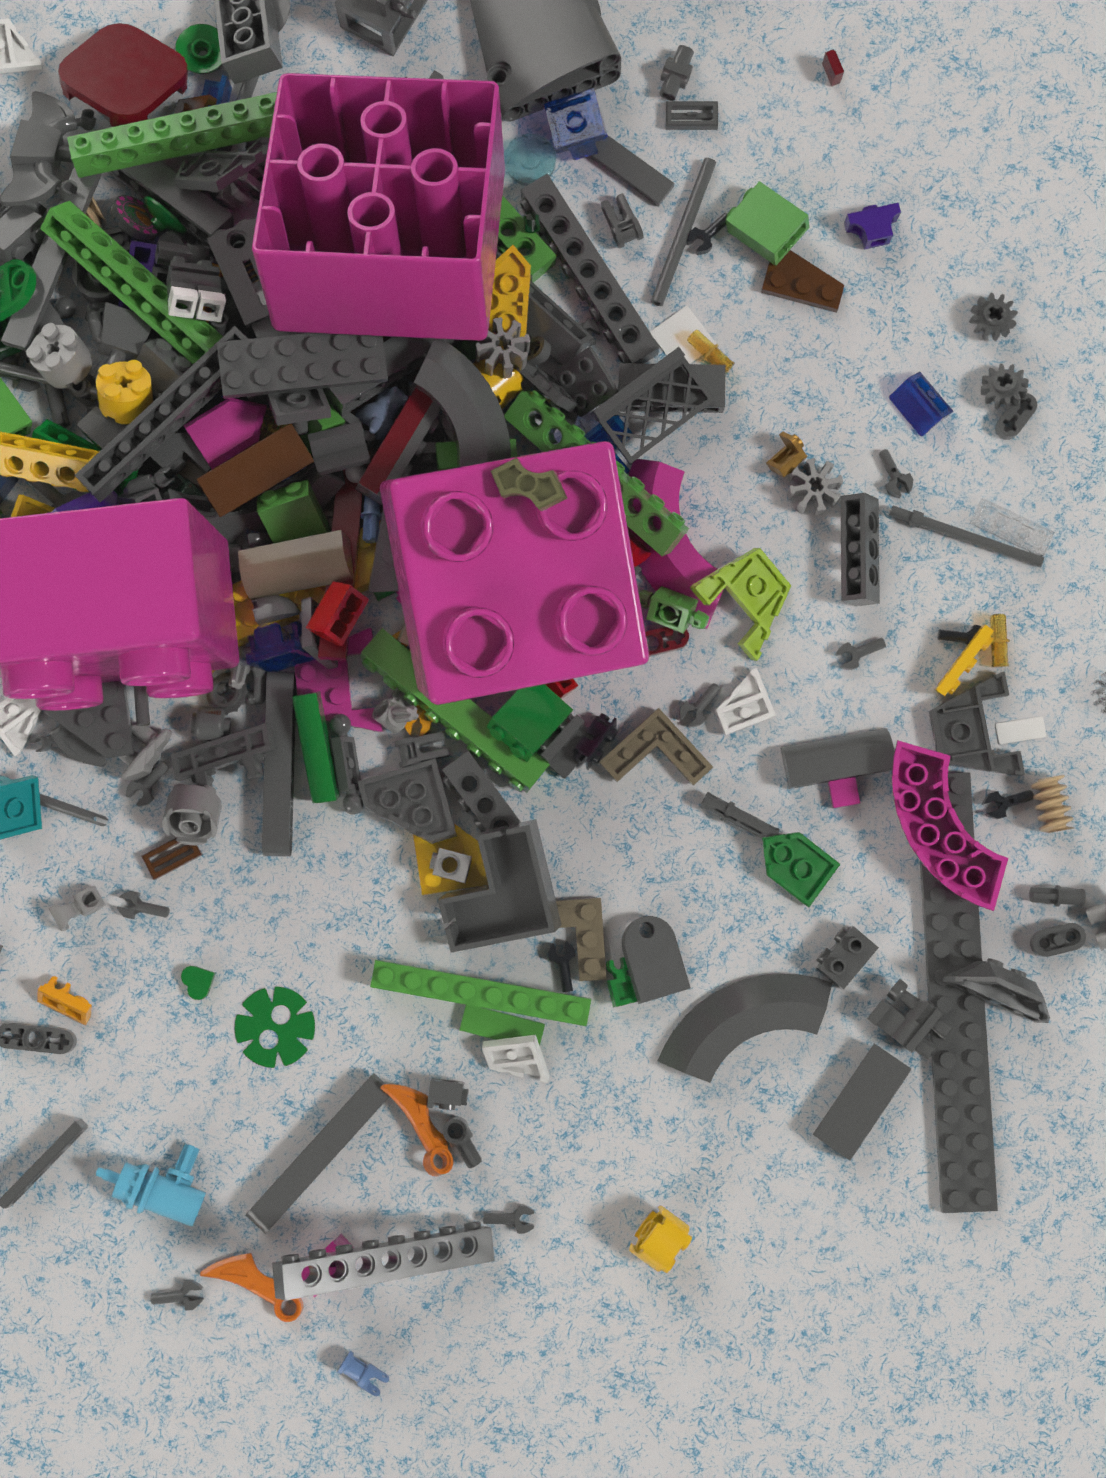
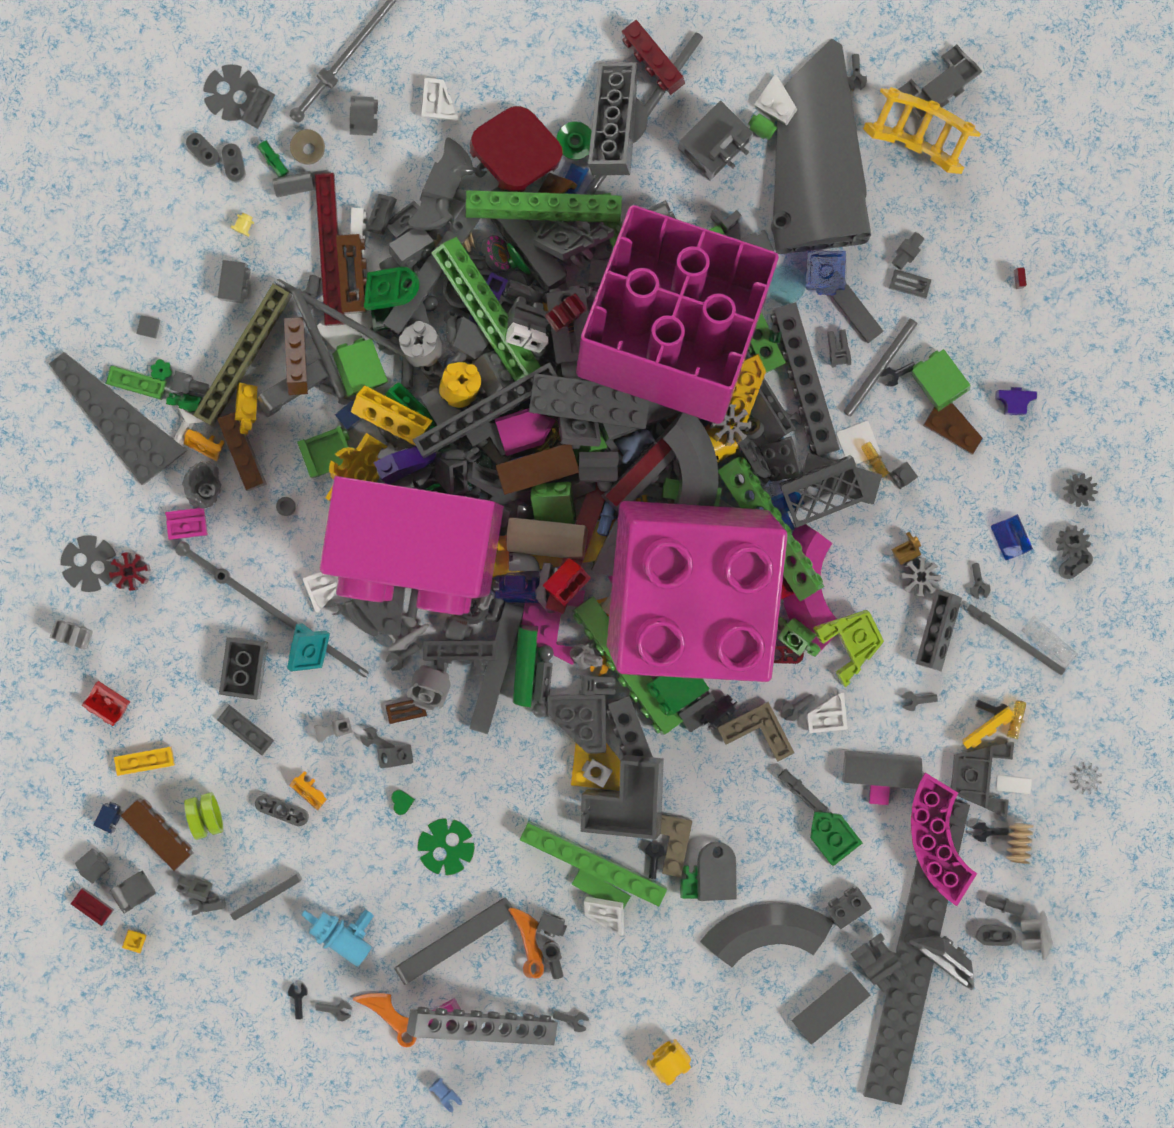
camera: 10 degrees right, 5 degrees up
olive tile [491,458,567,511] -> none
none -> black bar [288,983,308,1020]
none -> dark grey bracket [377,744,413,768]
none -> dark red gear [545,293,587,333]
none -> dark grey brick [889,462,918,489]

